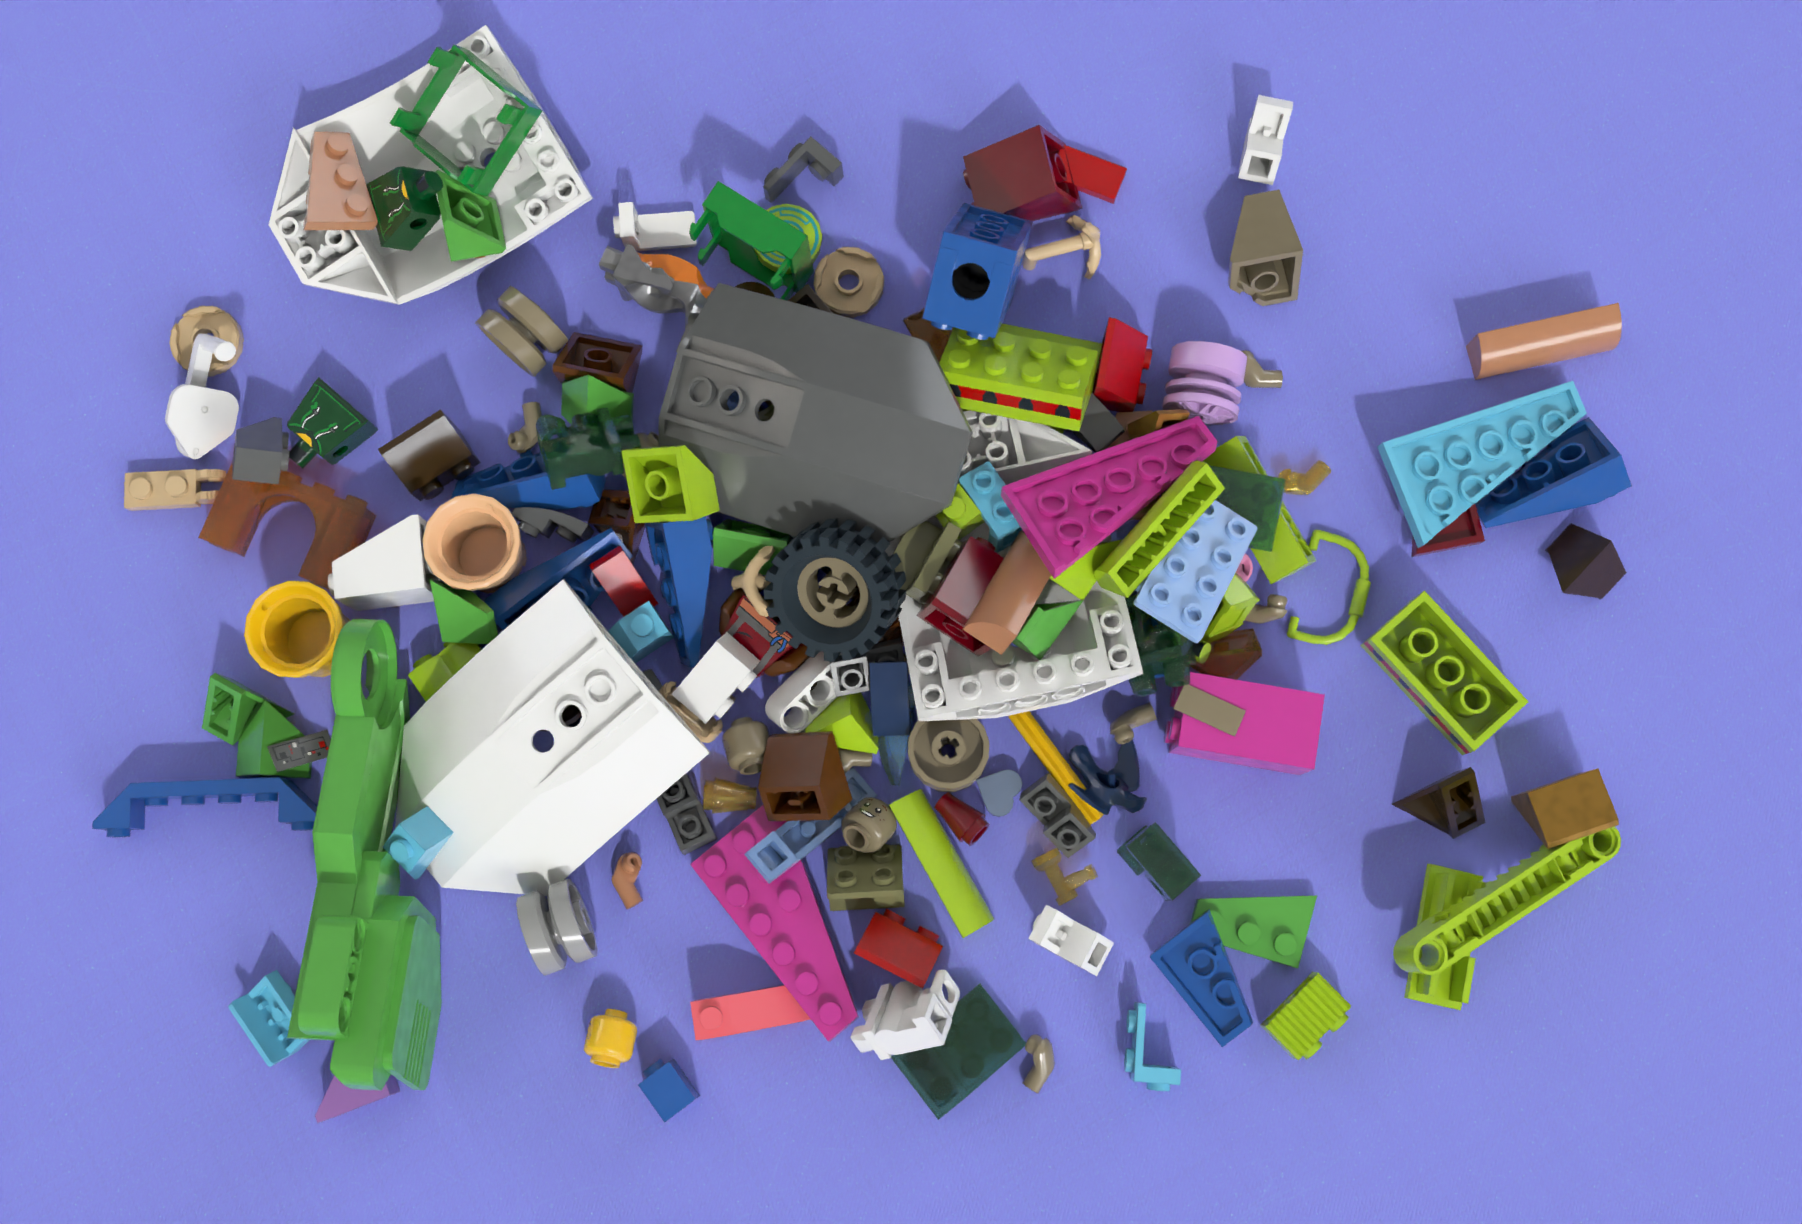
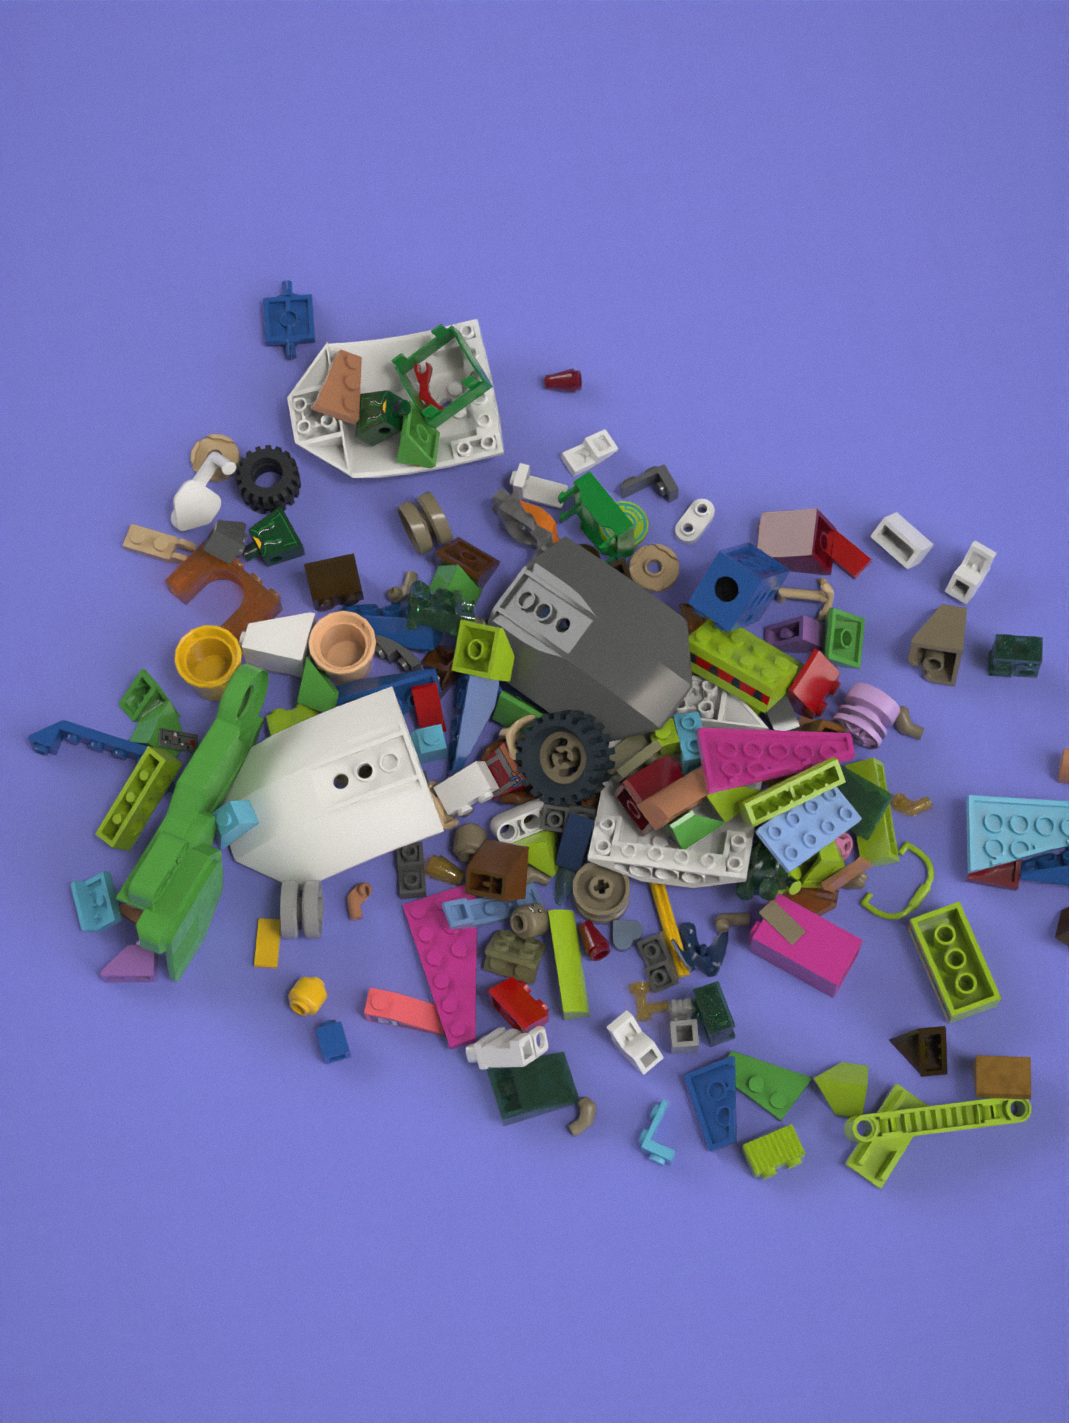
camera: 20 degrees right, 10 degrees down
none -> lime brick [95,746,183,851]
none -> black tyre [236,445,301,514]
none -> yellow piece [254,918,281,969]
none -> blue plate [263,280,315,359]
none -> red piece [414,362,445,410]
none -> dark red cone [545,368,582,393]
none -> white slope [560,429,618,477]
none -> light grey brick [668,998,699,1054]
none -> white plate [675,499,715,545]
none -> medium lavender slope [765,615,824,653]
none -> lime slope [814,1062,868,1117]
none -> nougat piece [821,857,873,892]
none -> bright green slope [822,608,865,669]
none -> white brick [870,512,934,569]
none -> hips [988,634,1043,678]

